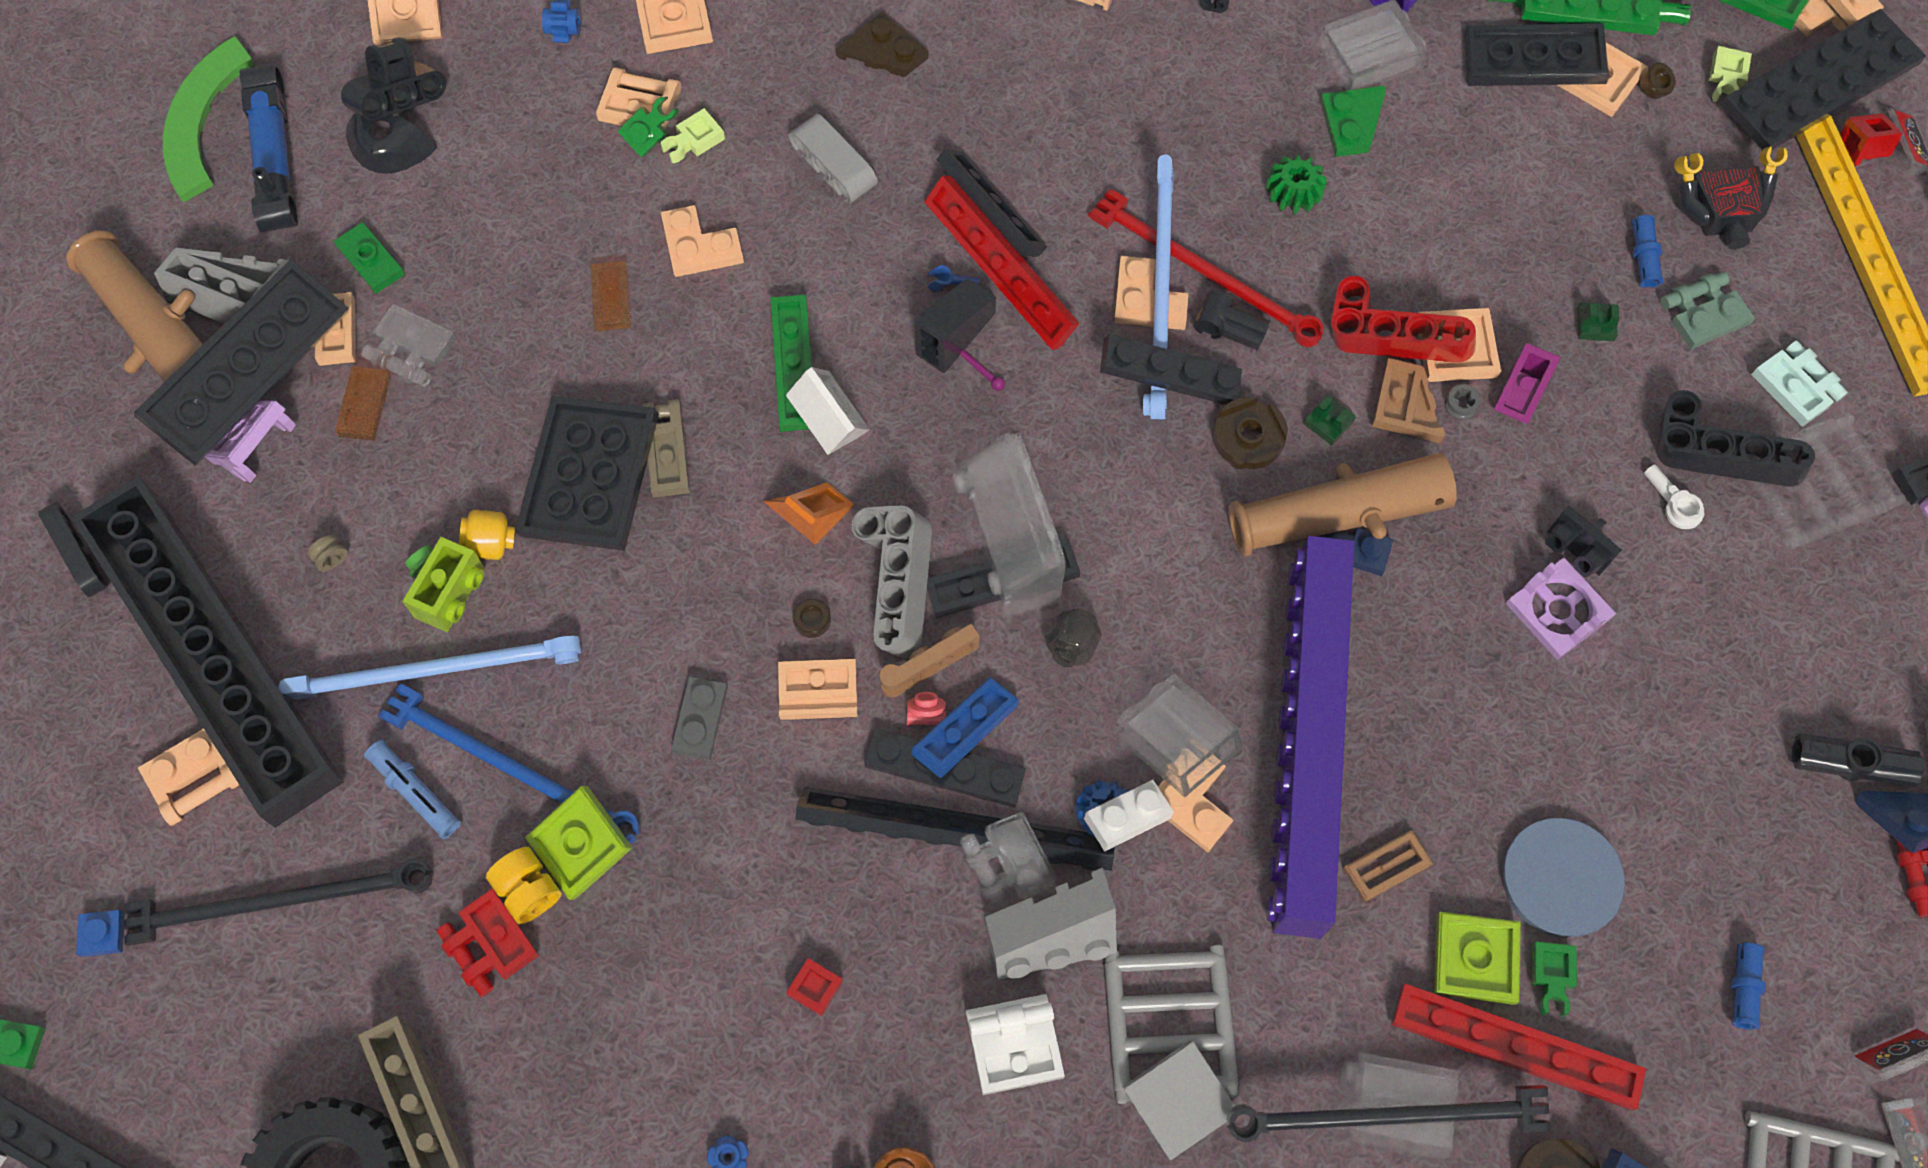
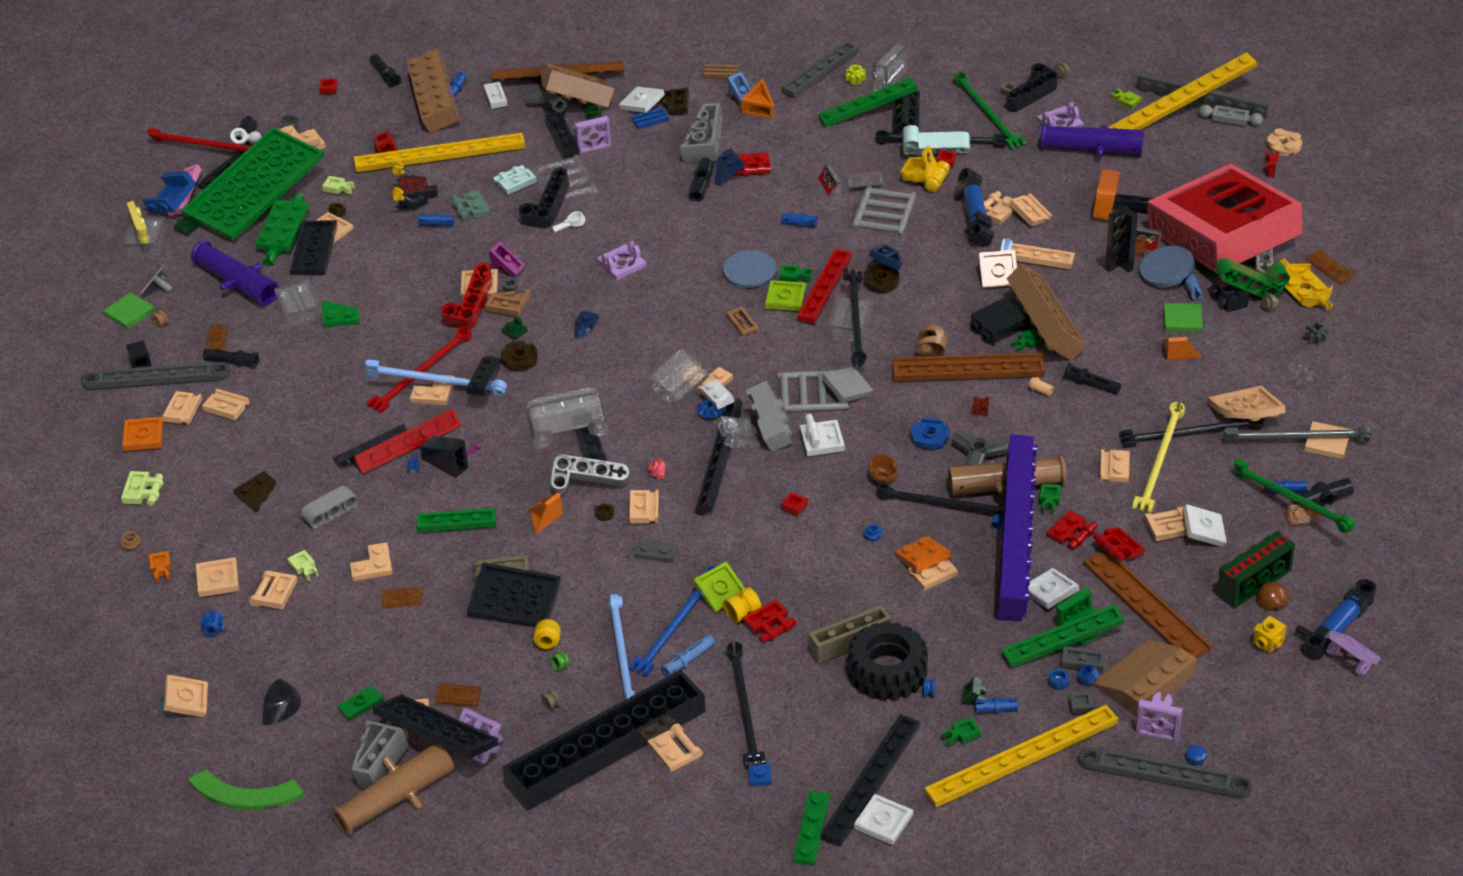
camera: 85 degrees left, 25 degrees down
black beam [38,502,108,598] -> none
black piece [239,63,298,233] -> none
black piece [341,37,446,121] -> none
clear plate [361,304,457,387] -> none
lime brick [402,537,485,633] -> none
green plate [617,96,679,157] -> none
white slope [786,367,870,455] -> none
black plate [864,728,1026,808] -> none
medium nougat plate [880,624,980,697] -> none
blue tile [911,677,1019,779] -> none
clear smoke head [1046,609,1102,667] -> none
black piece [1193,291,1271,351] -> none
medium nougat piece [1228,453,1457,557] -> none
green gear [1266,153,1327,215] -> none
dark purple brick [1266,536,1355,939] -> none
black hips [1545,506,1622,577] -> none
dark green tile [1577,302,1619,341] -> none
black plate [1721,9,1926,150] -> none

